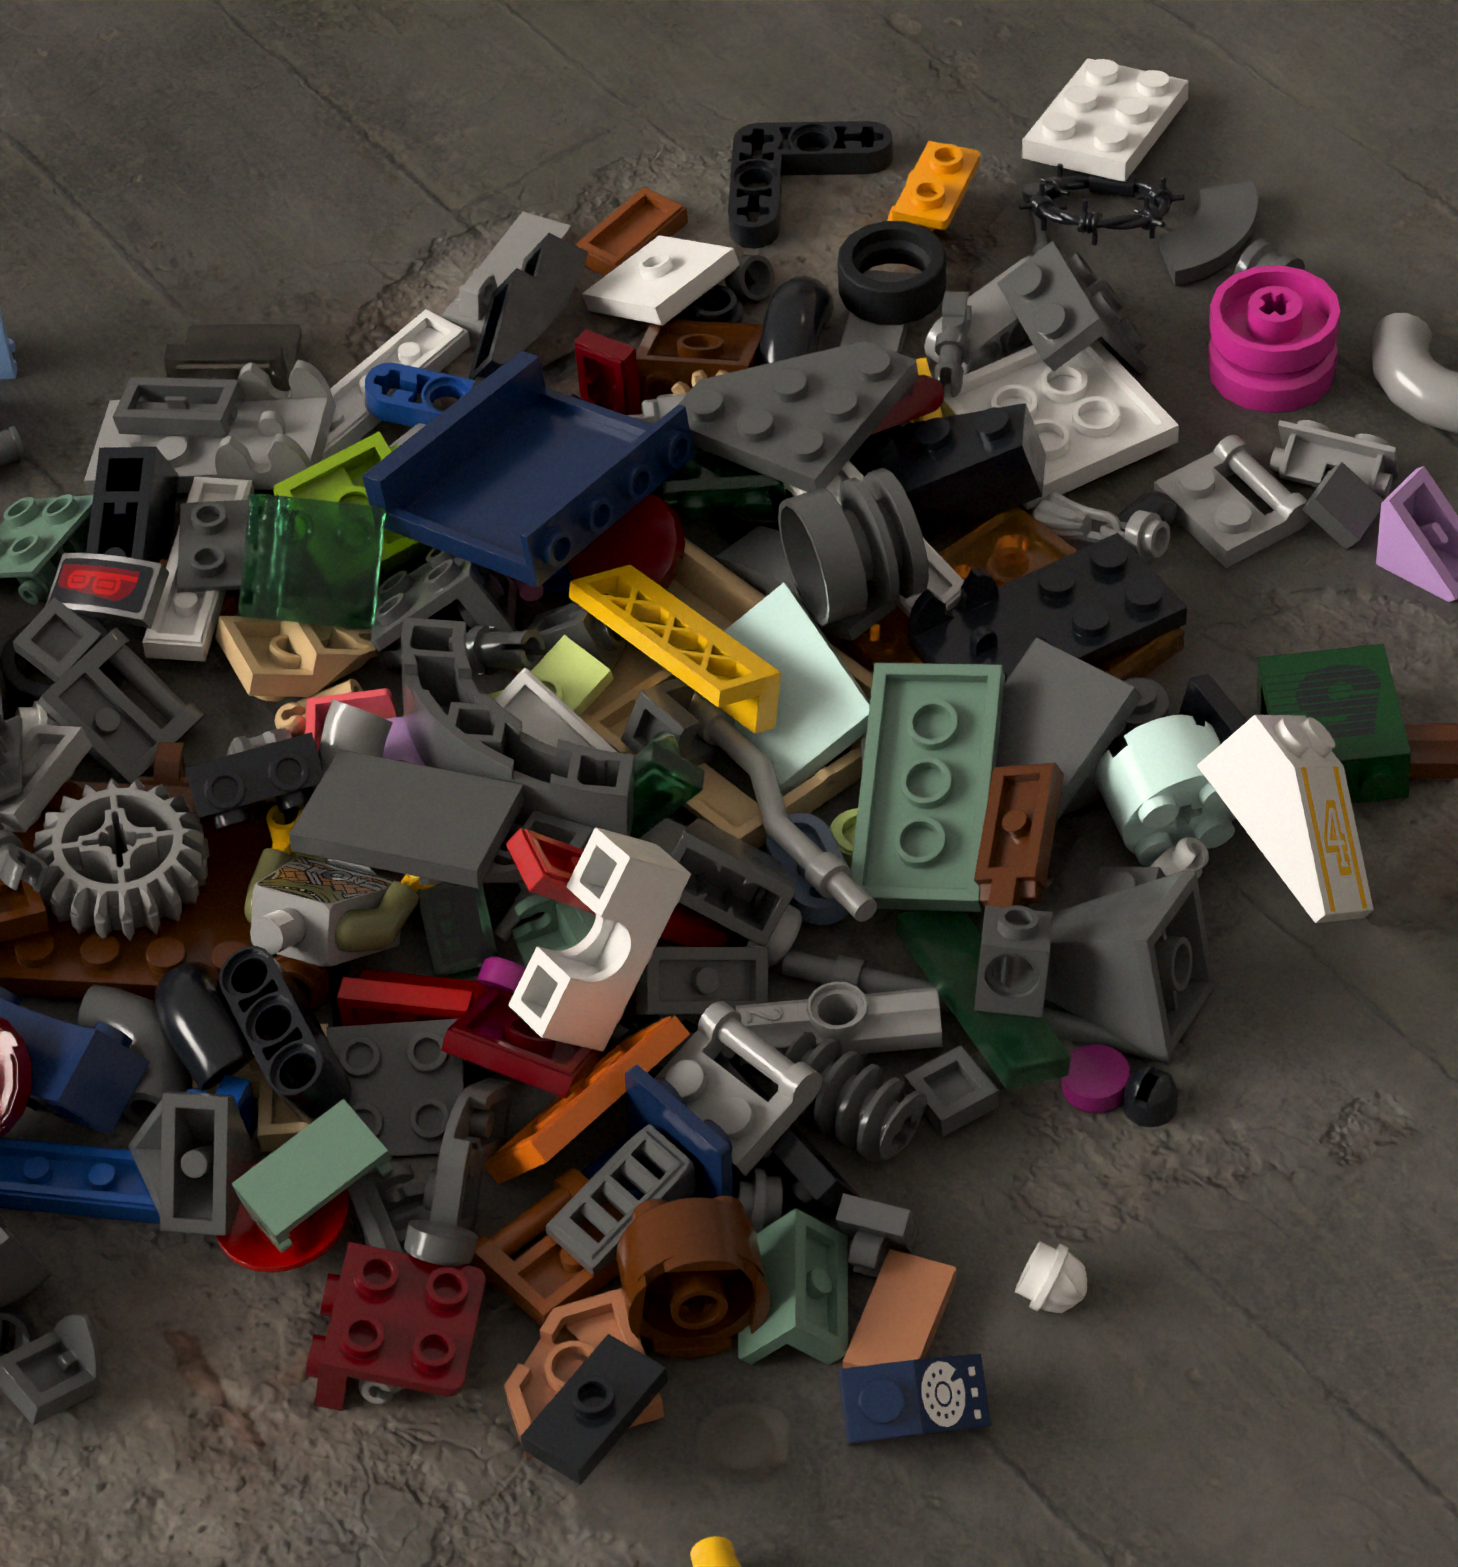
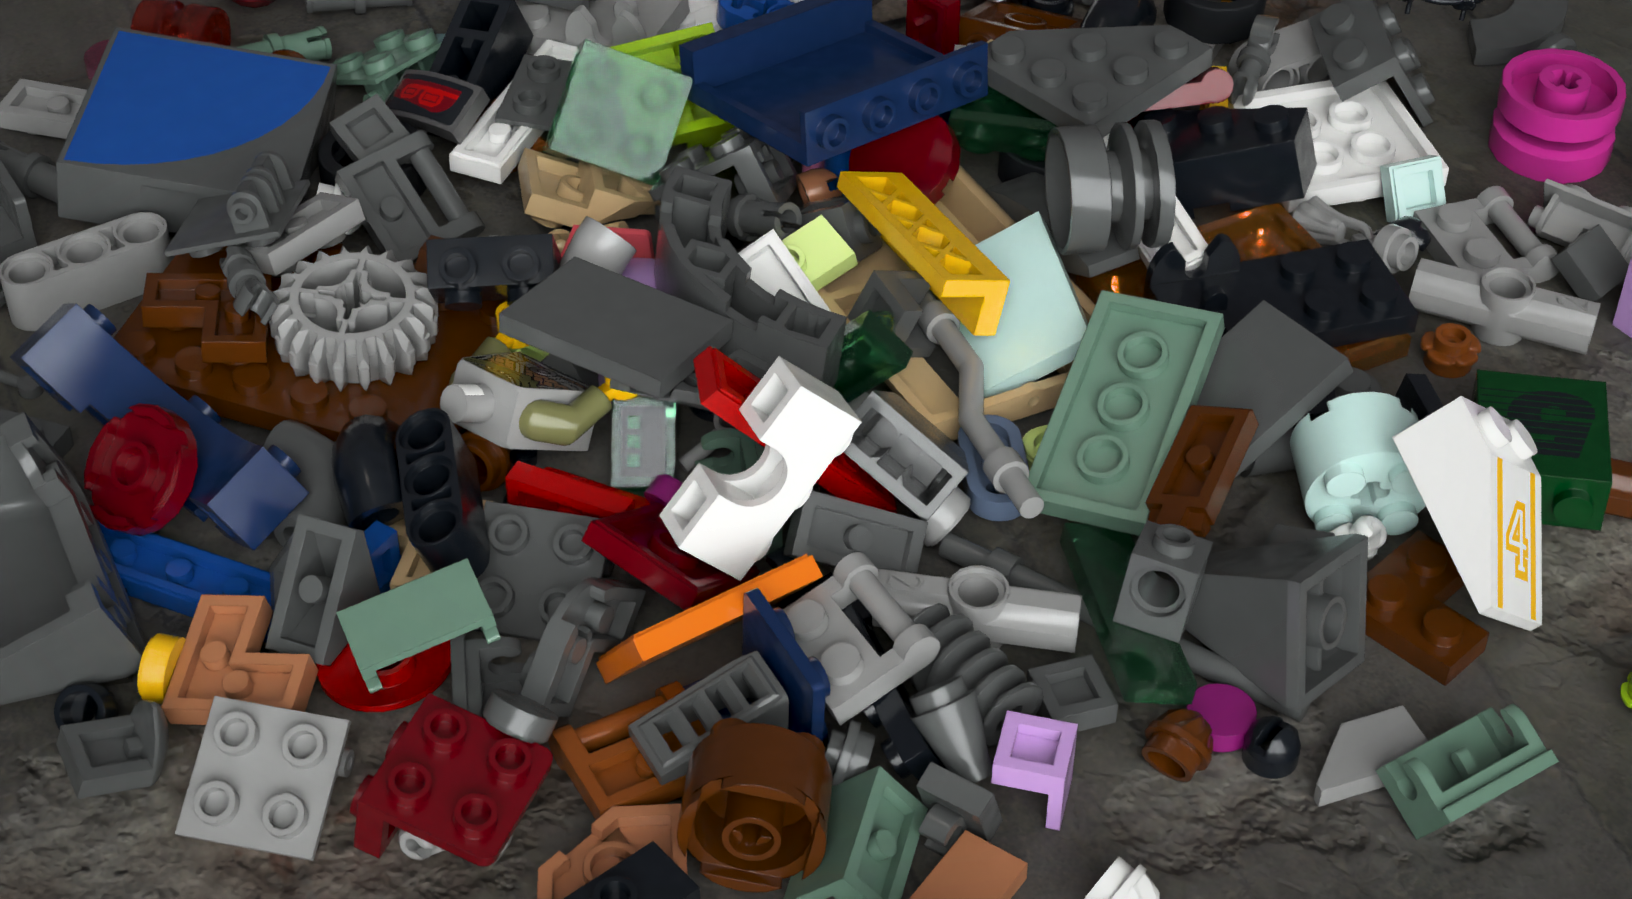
camera: 10 degrees right, 5 degrees down
none -> yellow tile [137,633,186,704]
none -> nougat plate [161,594,319,725]
none -> light grey hinge [175,696,355,861]
none -> nougat hinge [796,168,842,205]
none -> dark grey cone [909,675,993,783]
none -> lavender panel [991,710,1078,831]
none -> reddish brown plate [1141,708,1213,782]
none -> light grey tile [1313,705,1428,807]
none -> reddish brown plate [1365,530,1490,686]
none -> sand green hinge [1375,704,1559,840]
none -> light aqua tile [1380,155,1446,223]
none -> light grey piece [1409,258,1601,355]
none -> dark orange plate [1420,323,1481,378]

